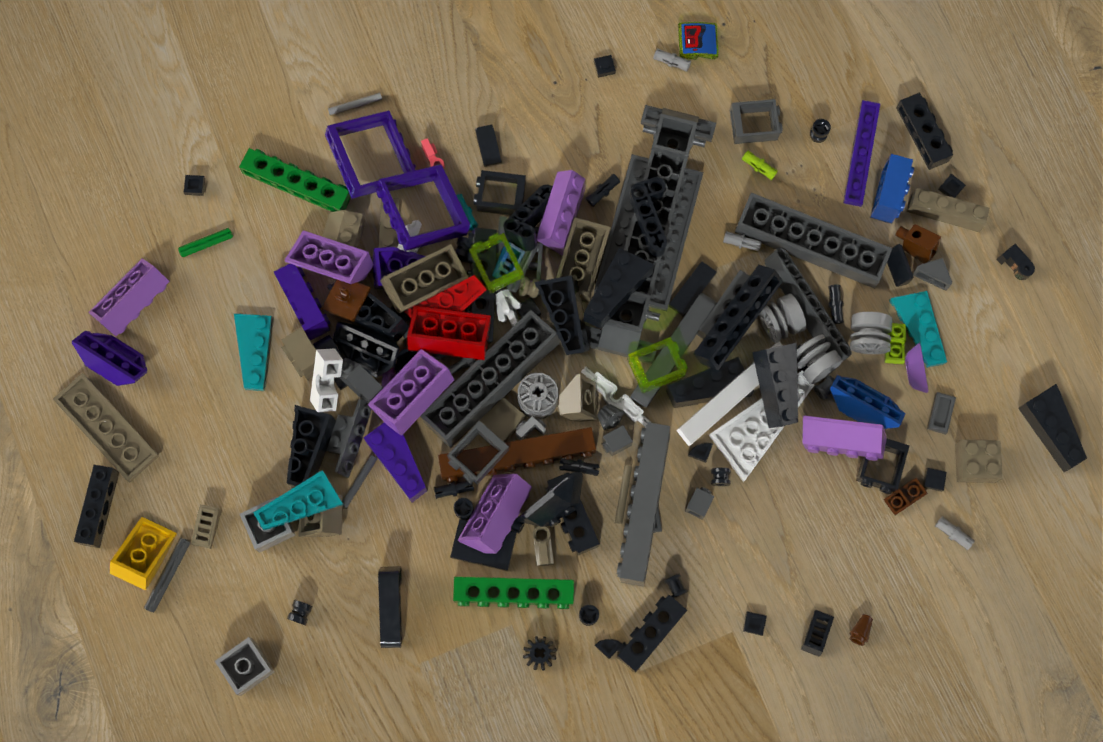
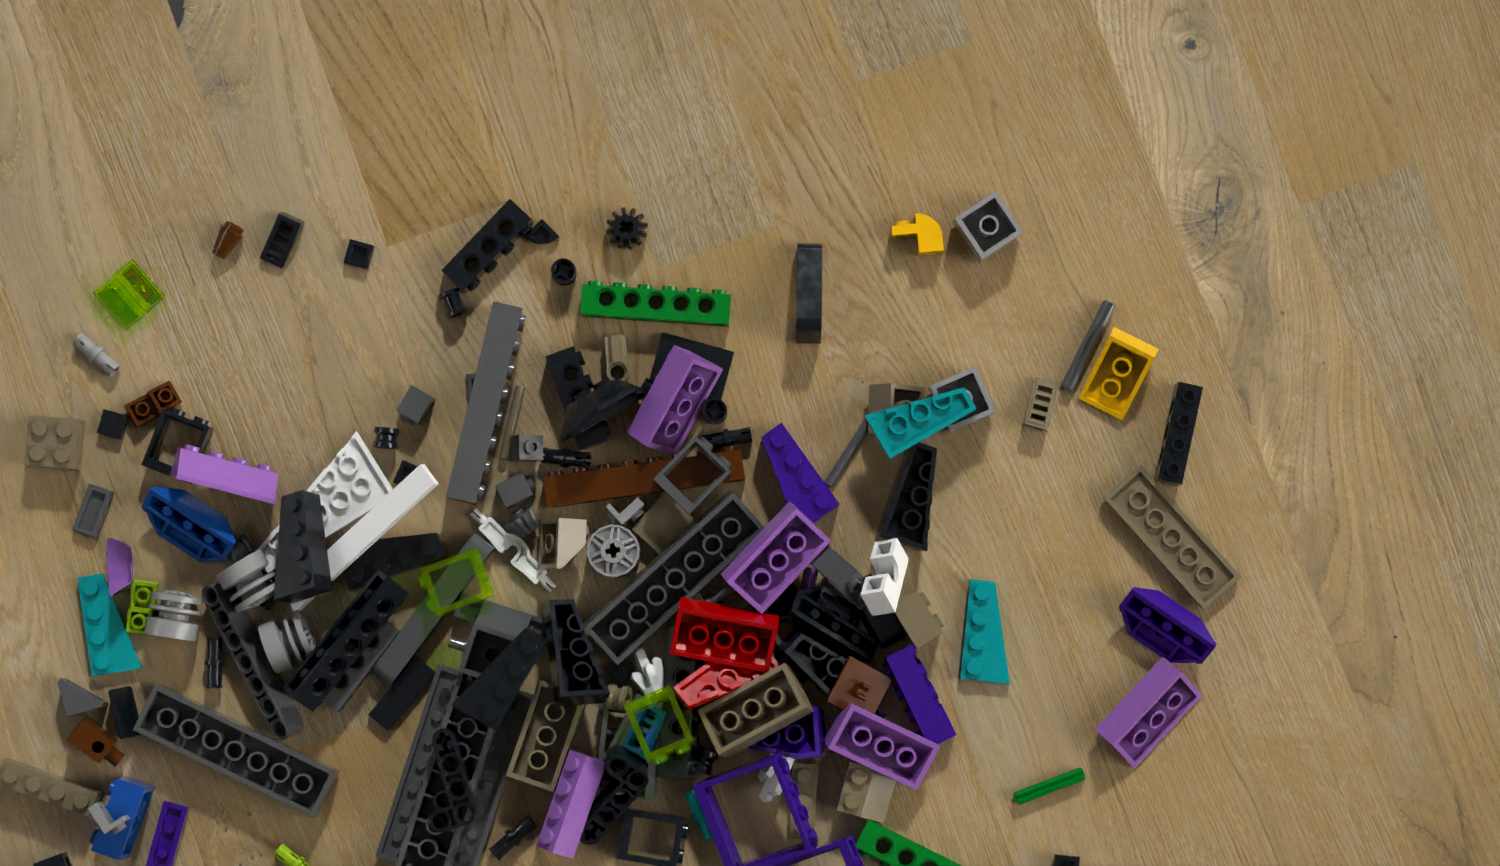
camera: 175 degrees left, 10 degrees up
black wheel [287,600,313,626] -> none
dark grey bracket [326,399,372,478] -> none
light grey axle [723,231,761,251] -> none
black plate [938,174,966,198] -> none
none -> light grey bracket [88,802,130,835]
none -> clear neon green slope [93,259,165,331]
none -> dark grey brick [510,435,543,462]
none -> yellow brick [890,213,944,256]

